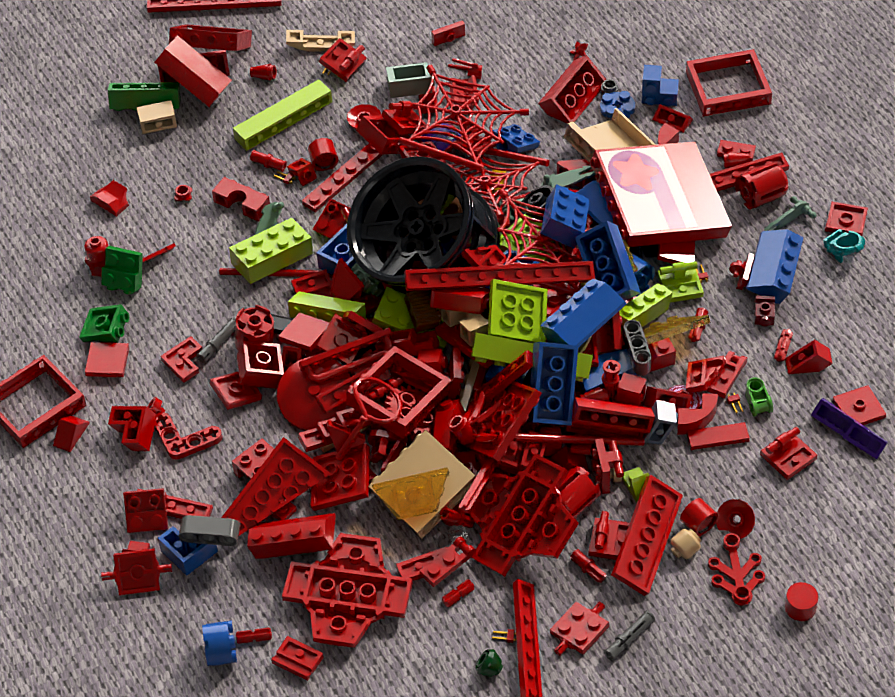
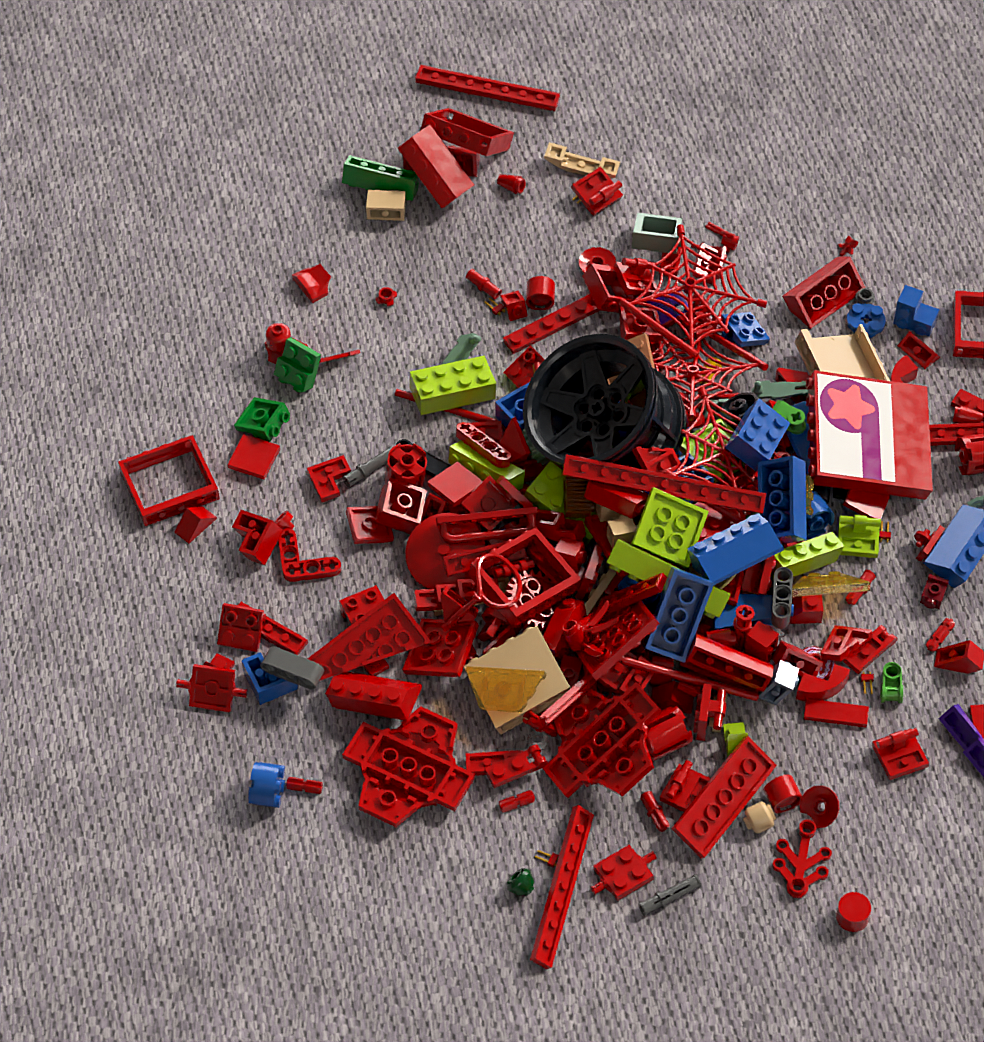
camera: 15 degrees right, 5 degrees up
arch [212,177,270,222] -> none
lime brick [233,79,332,151] -> none
red plate [271,636,324,681] -> none
red plate [431,20,465,46] -> none
none -> red beam [456,422,511,468]
none -> bright green piece [772,400,806,434]

